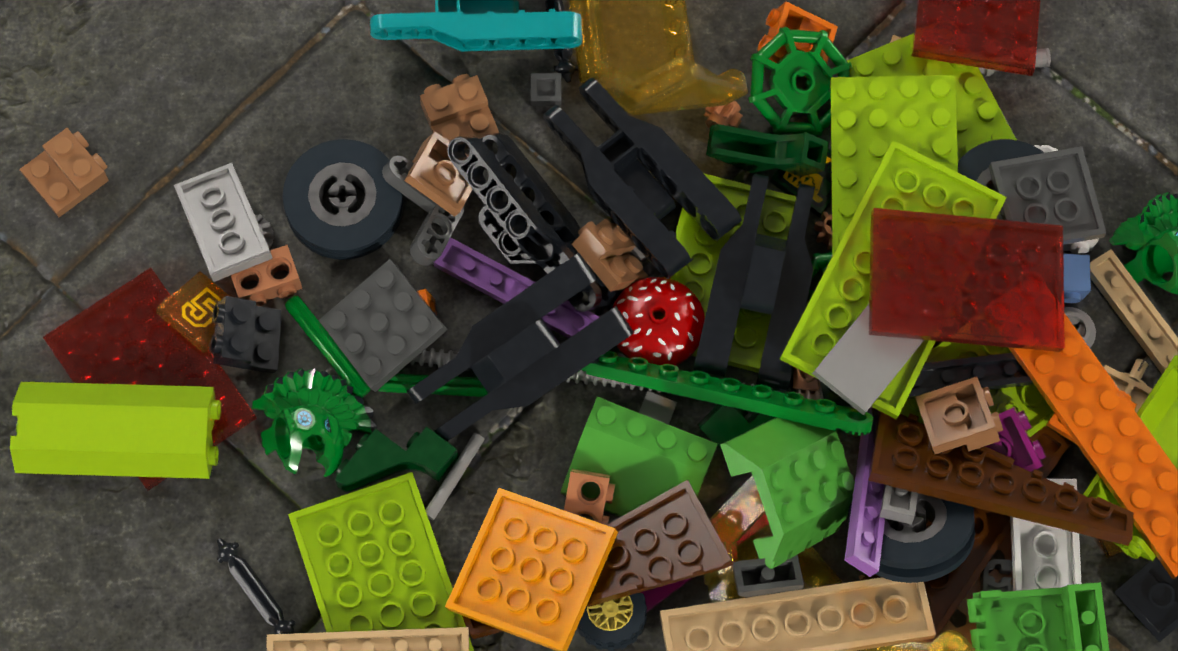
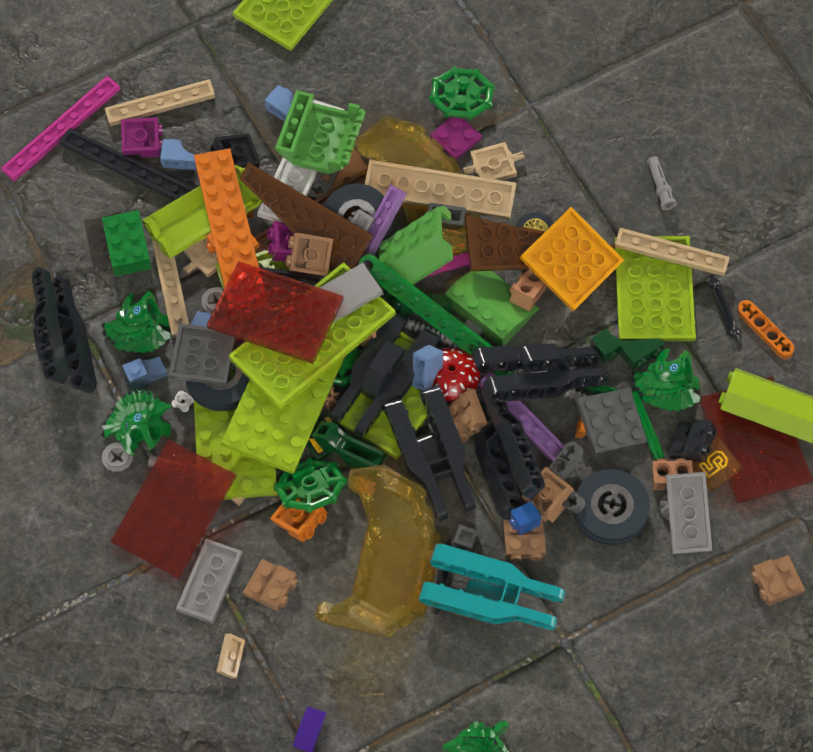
camera: 155 degrees left, 5 degrees down
light grey bar [426,433,485,520] -> none
none -> green piece [101,389,172,456]
none -> light grey gear [102,442,133,473]
none -> medium blue arch [122,357,167,391]
none -> medium blue arch [413,345,443,391]
none -> blue brick [509,501,541,535]
none -> orange beam [737,300,794,359]

